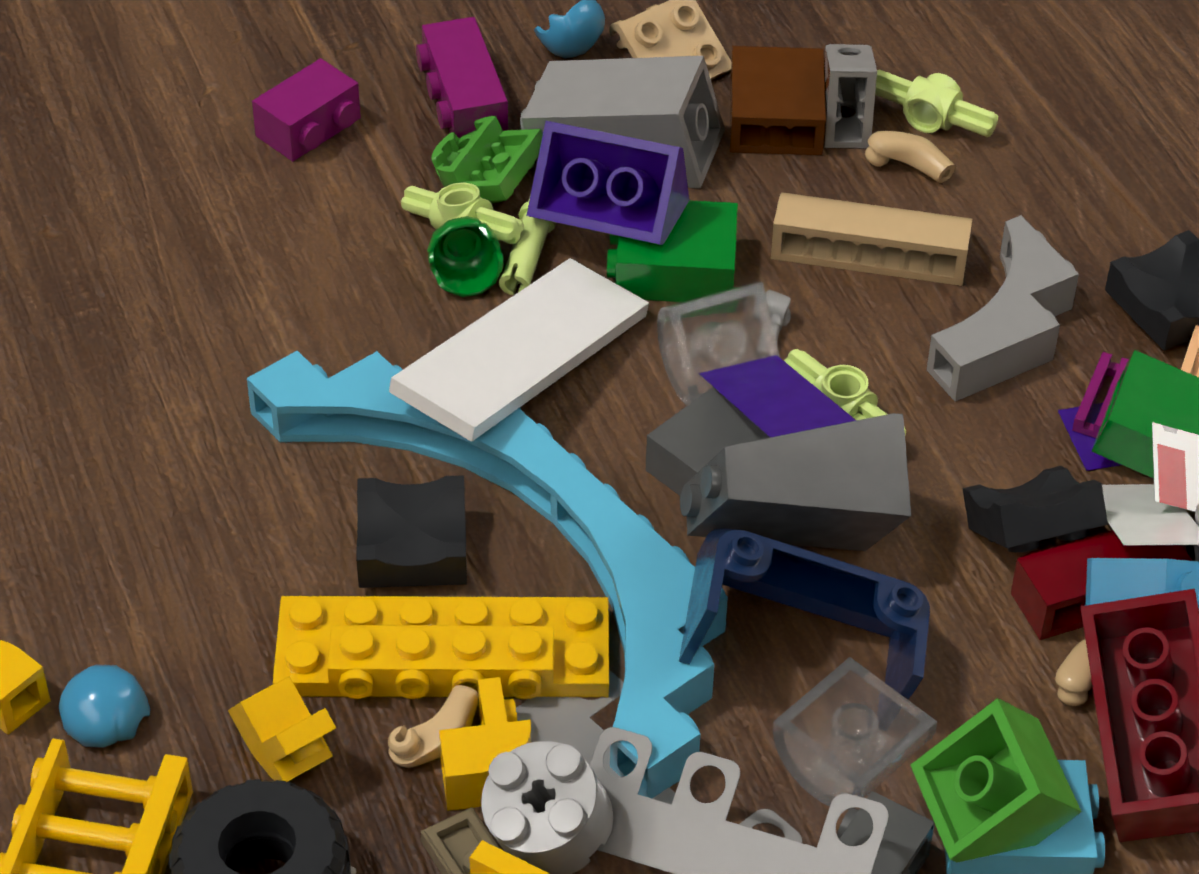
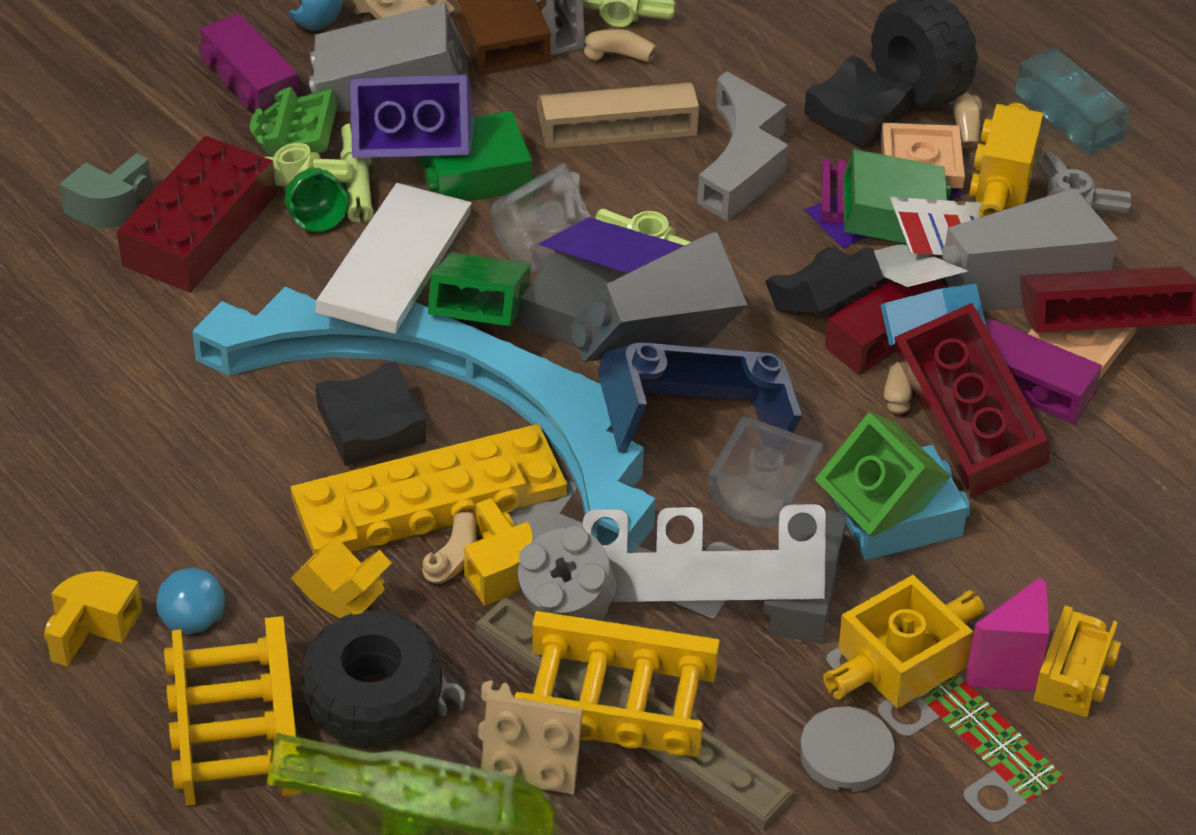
camera: 20 degrees left, 0 degrees up
magenta brick [252,58,361,162] -> none
none -> sand green brick [59,153,153,228]
none -> dark red brick [117,135,276,293]
none -> green brick [428,252,531,326]

